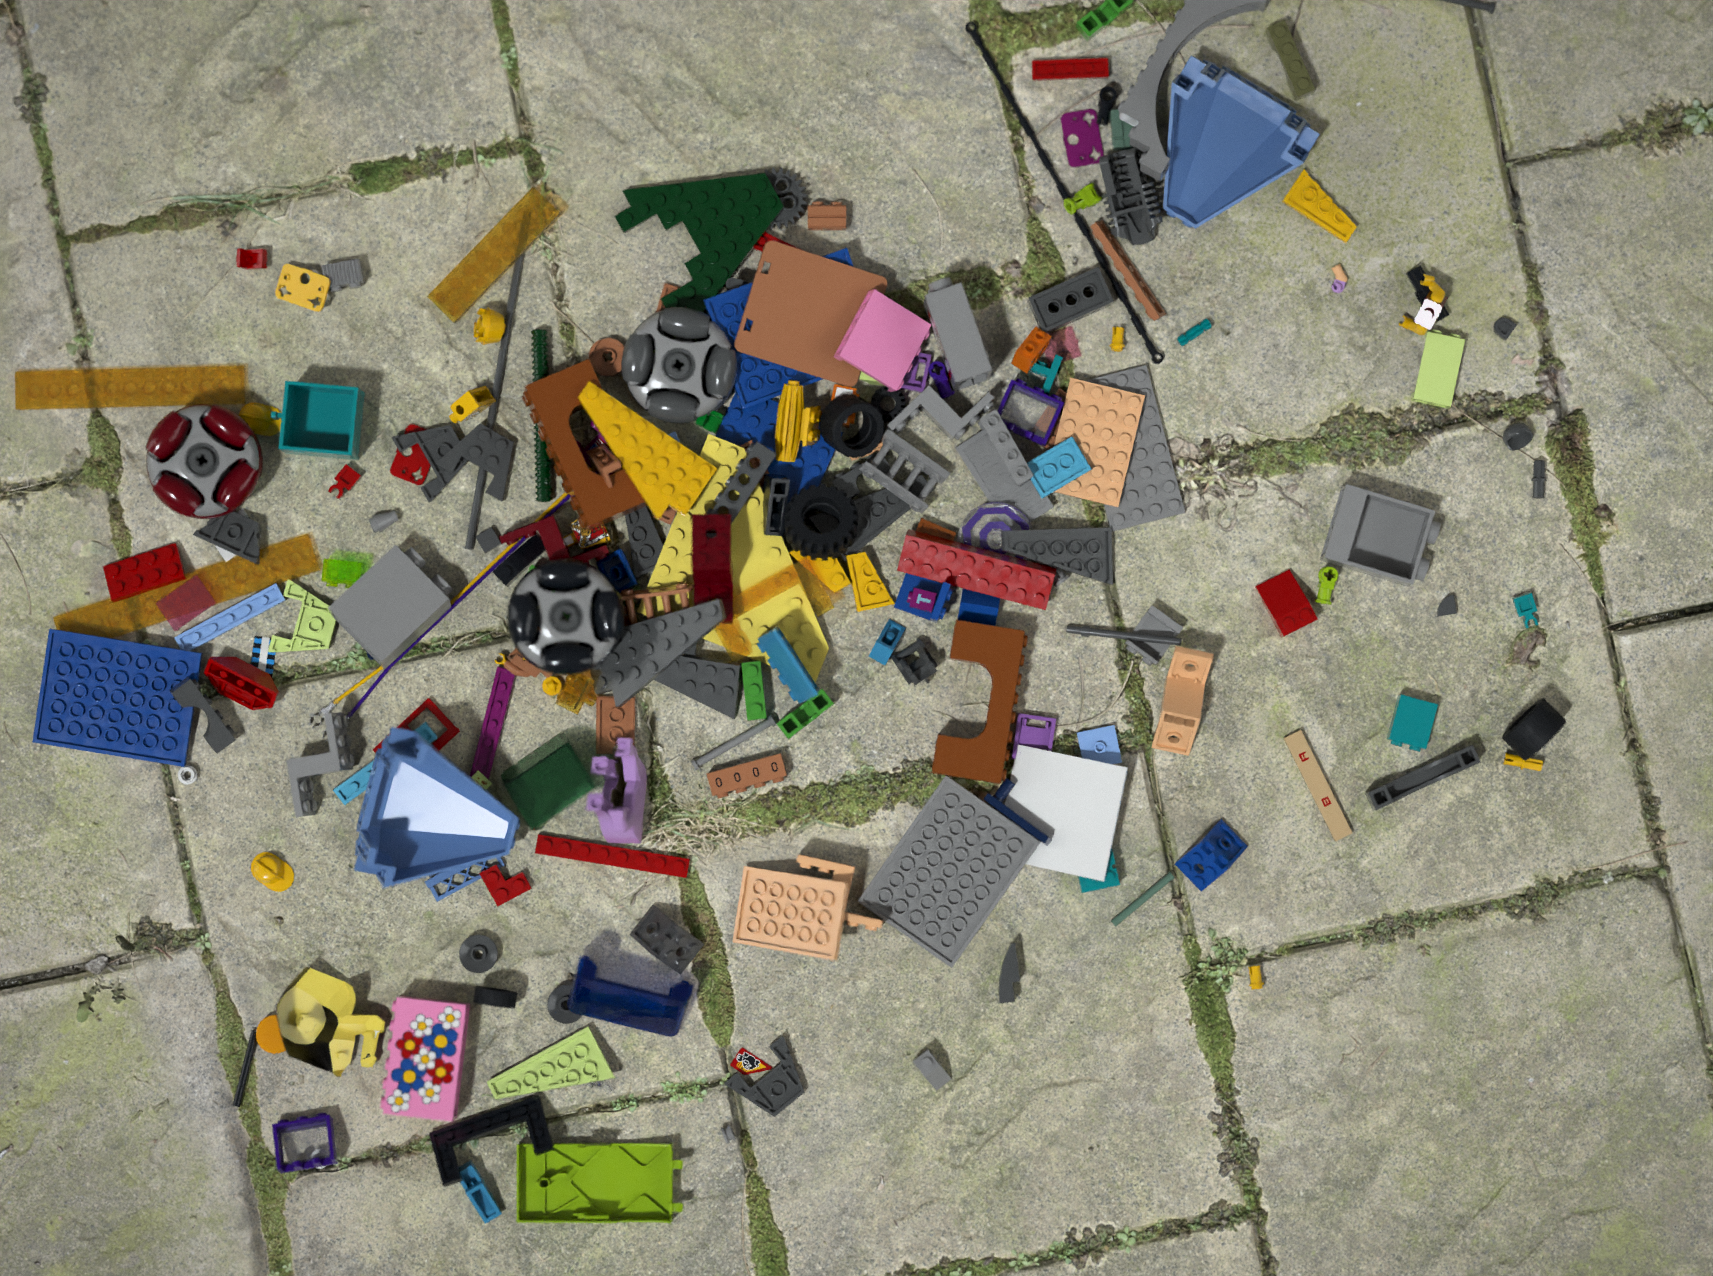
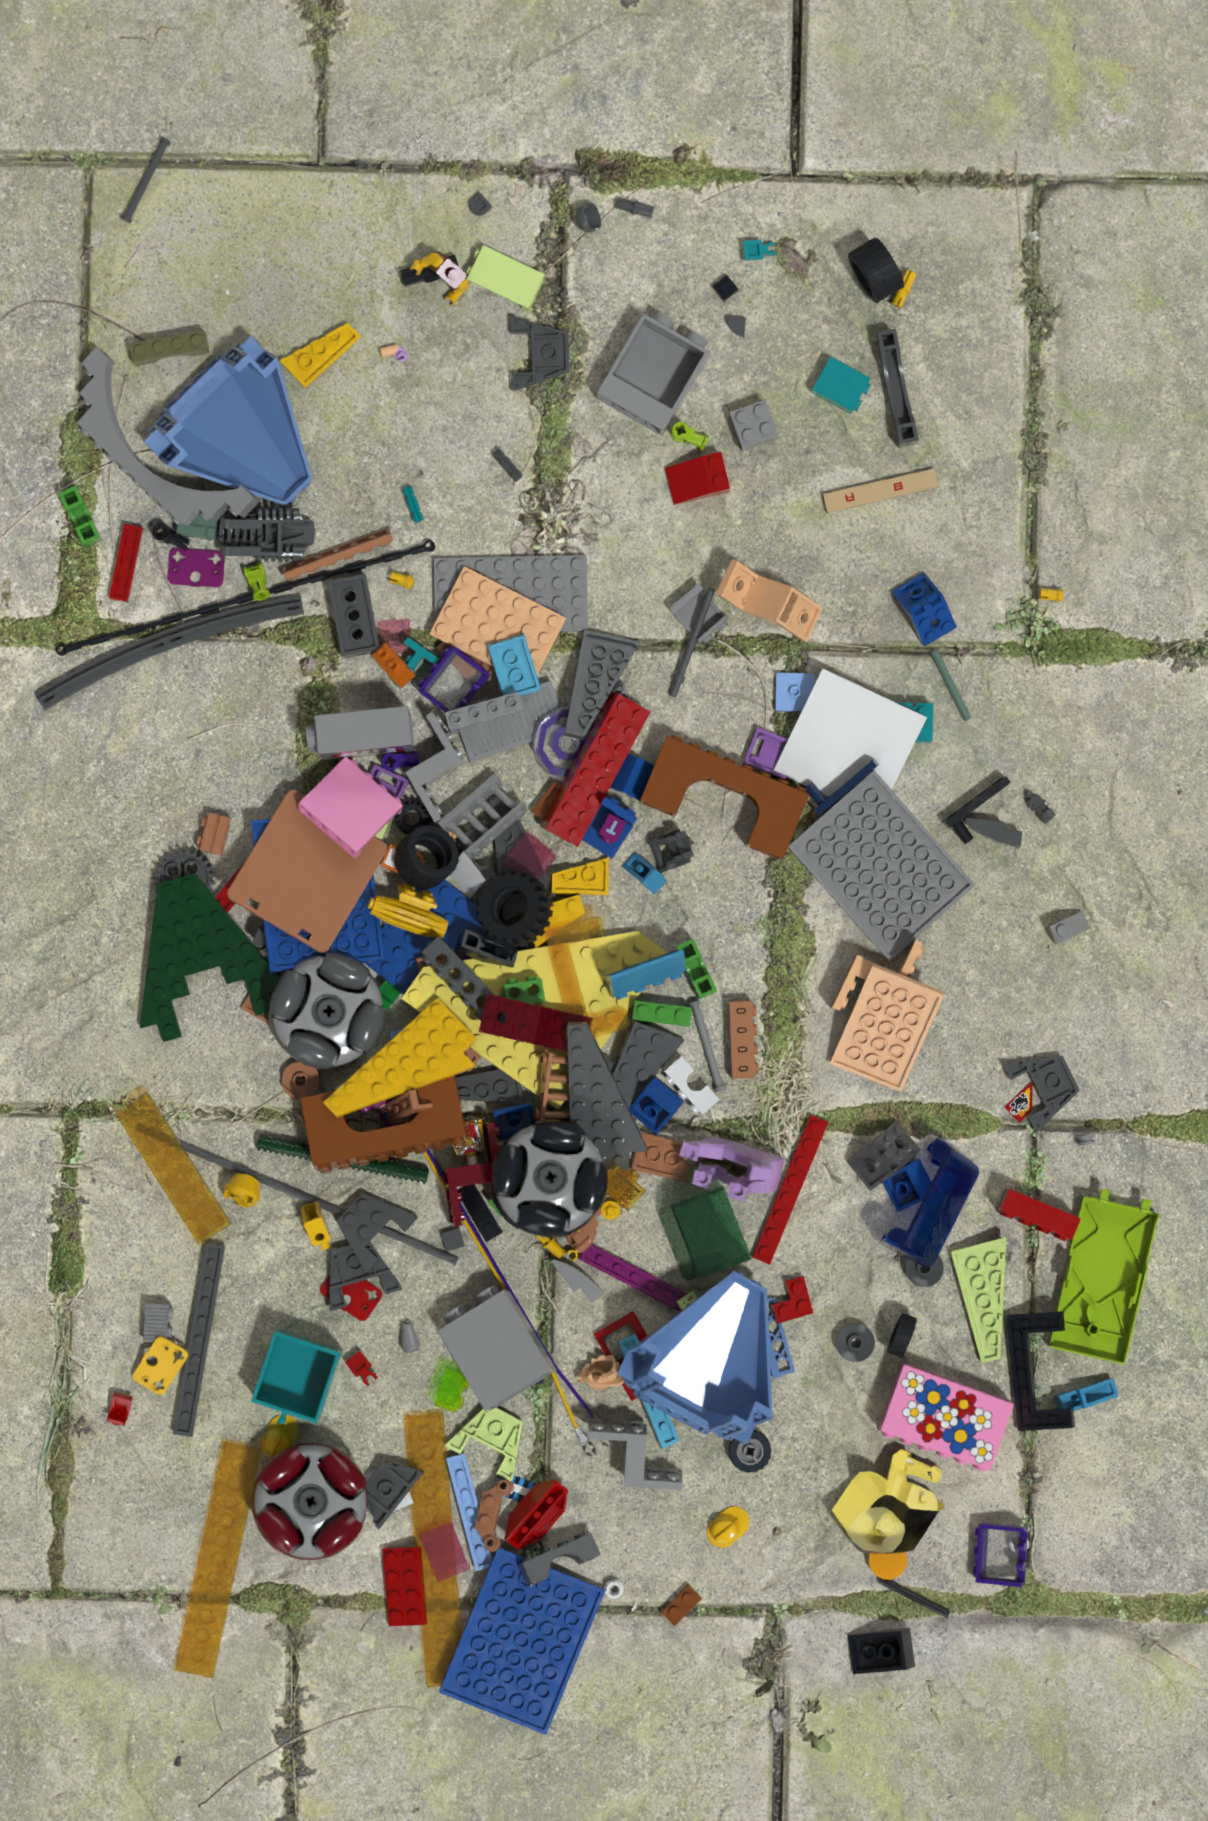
camera: 85 degrees left, 0 degrees up
none -> dark grey piece [35,595,304,711]
none -> dark grey plate [173,1242,225,1437]
none -> white sticker [450,851,485,899]
none -> nougat plate [474,1479,514,1553]
none -> dark grey axle [492,449,523,482]
none -> bright green brick [502,976,545,1004]
none -> clear pink tile [503,832,557,880]
none -> dark grey wing [511,316,569,391]
none -> yellow axle [536,1236,566,1260]
none -> light grey slope [551,1259,604,1303]
none -> light nougat hair [577,1355,625,1390]
none -> blue slope [629,1077,684,1135]
none -> dark orange plate [661,1584,702,1626]
none -> white arch [664,1056,720,1115]
none -> black plate [712,275,739,302]
none -> wheel [728,1430,771,1473]
none -> light grey brick [729,399,778,451]
none -> black slope [848,1628,915,1674]
none -> blue slope [882,1158,937,1212]
none -> black piece [942,776,1011,844]
none -> red brick [997,1188,1081,1242]
none -> dark grey piece [1025,791,1056,824]

